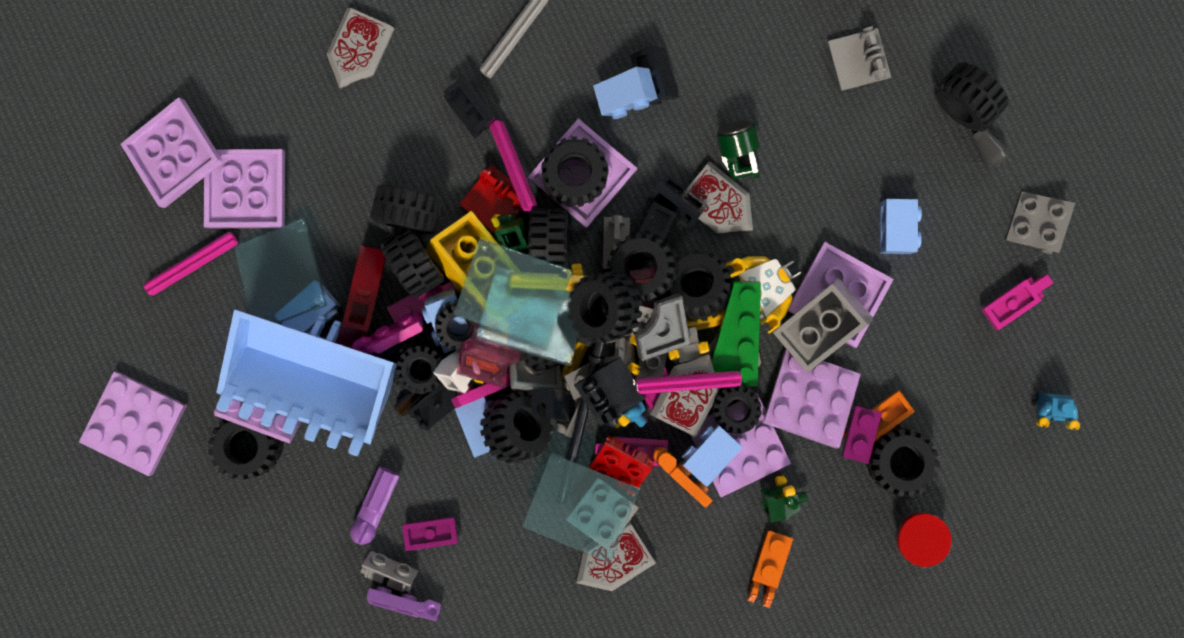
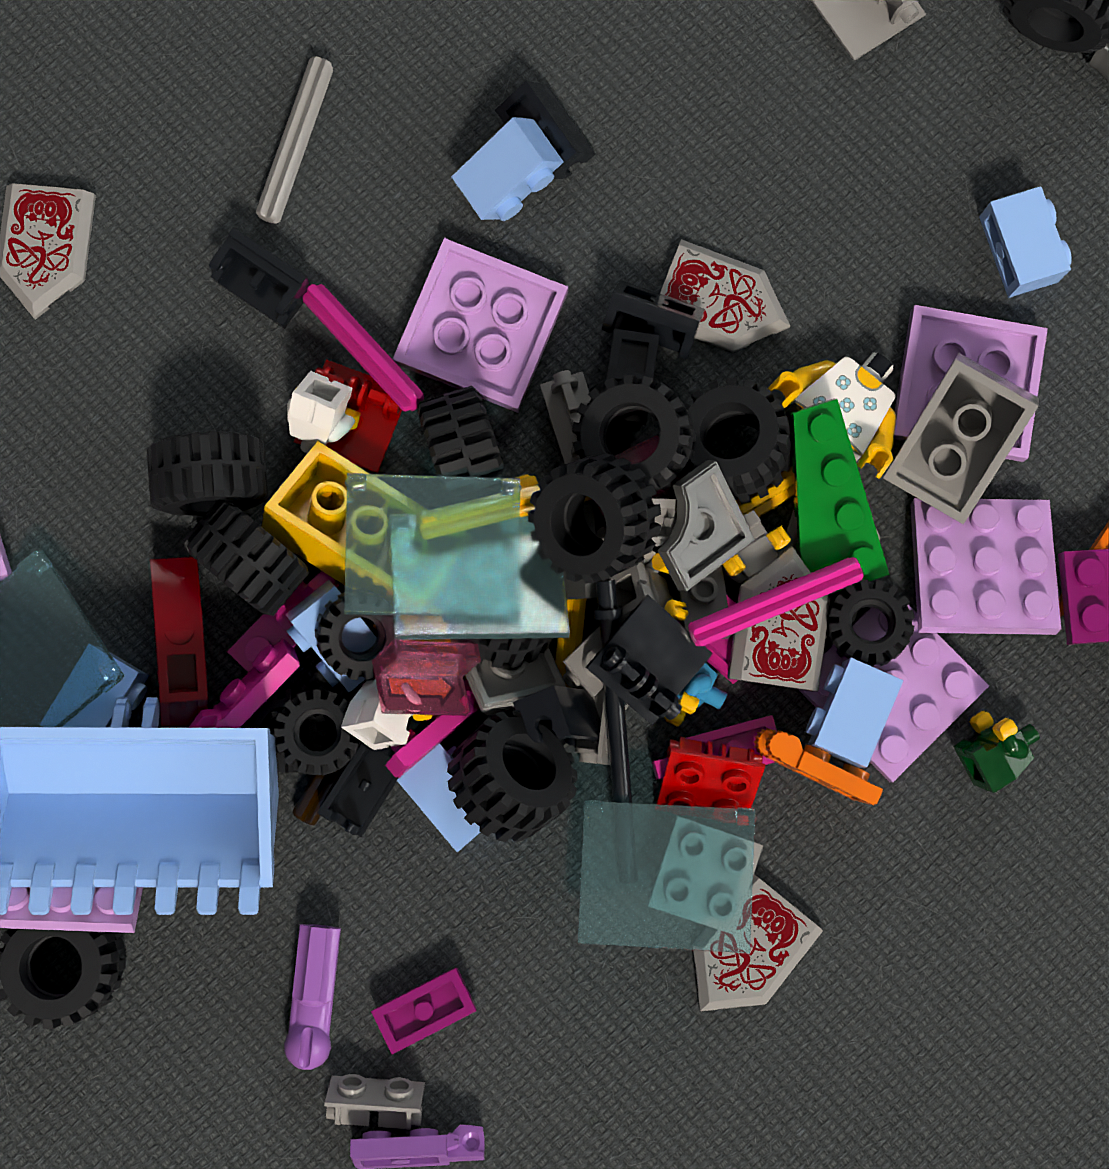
camera: 20 degrees left, 5 degrees down
dark green piece [491,214,529,254] -> none
black tyre [541,136,608,207] -> none
dark green piece [716,121,760,179] -> none
orange hinge [747,529,793,608] -> none
none -> white piece [287,371,361,453]

